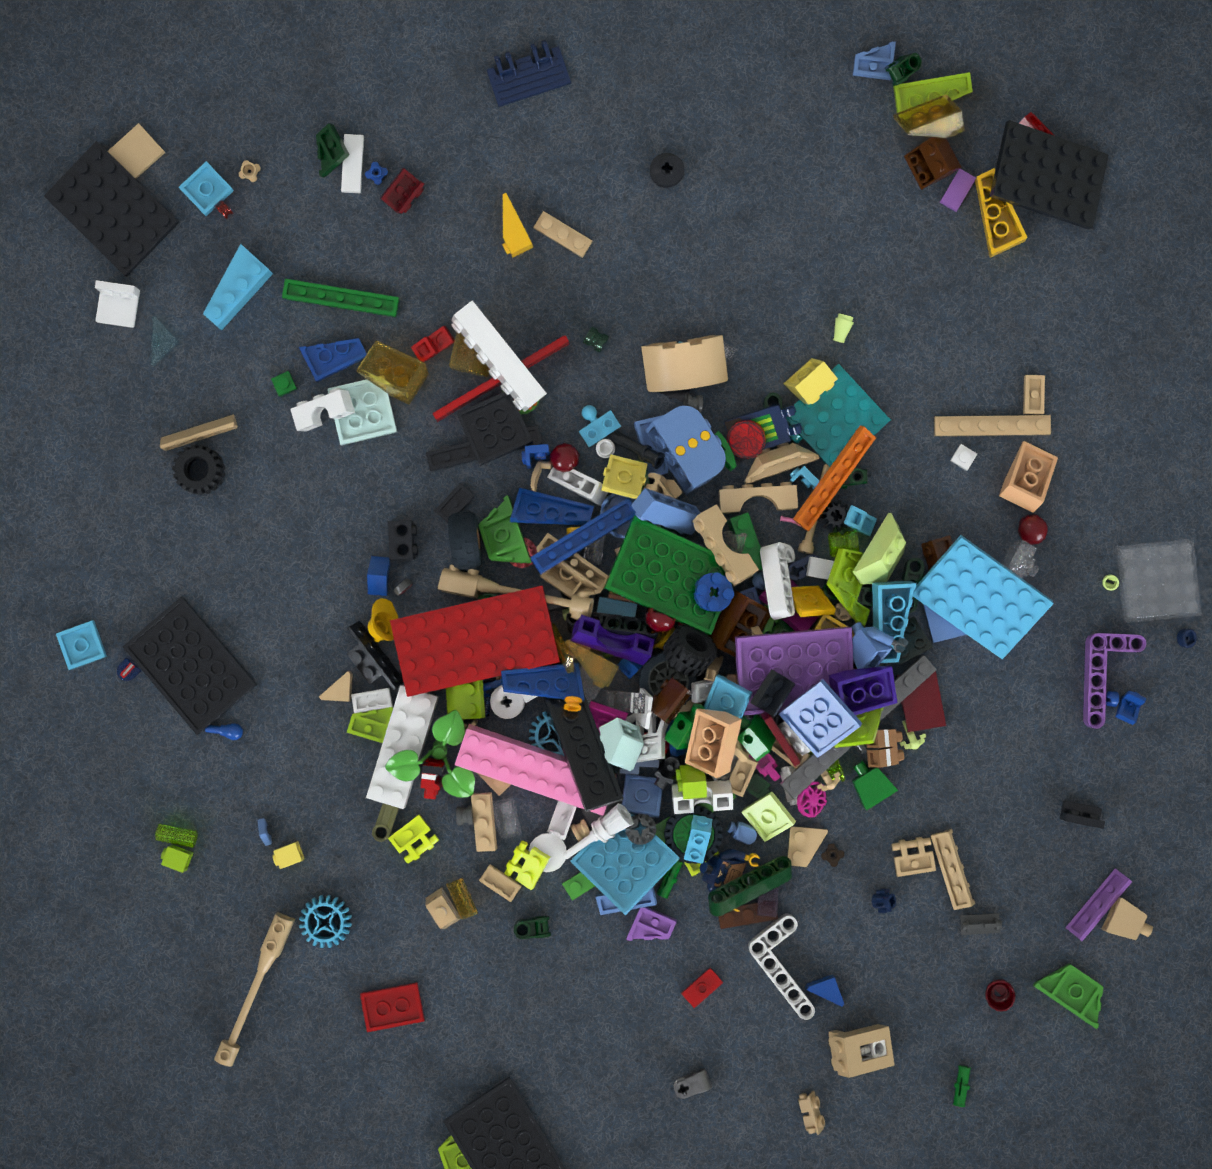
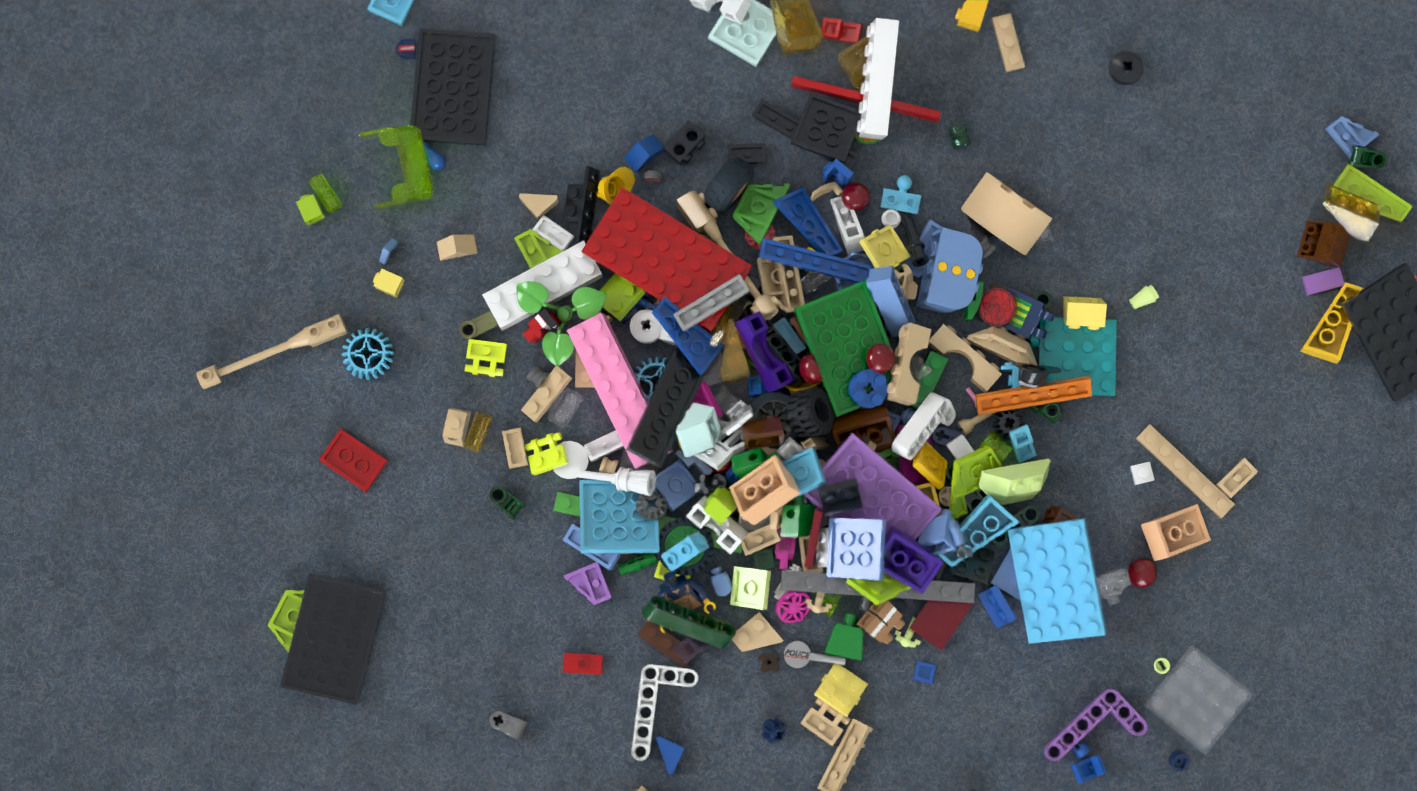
camera: 45 degrees right, 5 degrees down
light orange bush [564,696,582,711] -> none
none -> clear neon green windscreen [359,125,433,210]
none -> tan slope [437,235,477,261]
none -> light grey plate [673,274,750,332]
none -> light grey piece [784,641,846,668]
none -> light yellow plate [814,664,868,717]
none -> dark red hair [866,343,895,373]
none -> blue tile [913,660,937,684]
none -> blue bracket [978,585,1016,628]
none -> black piece [1015,362,1062,388]

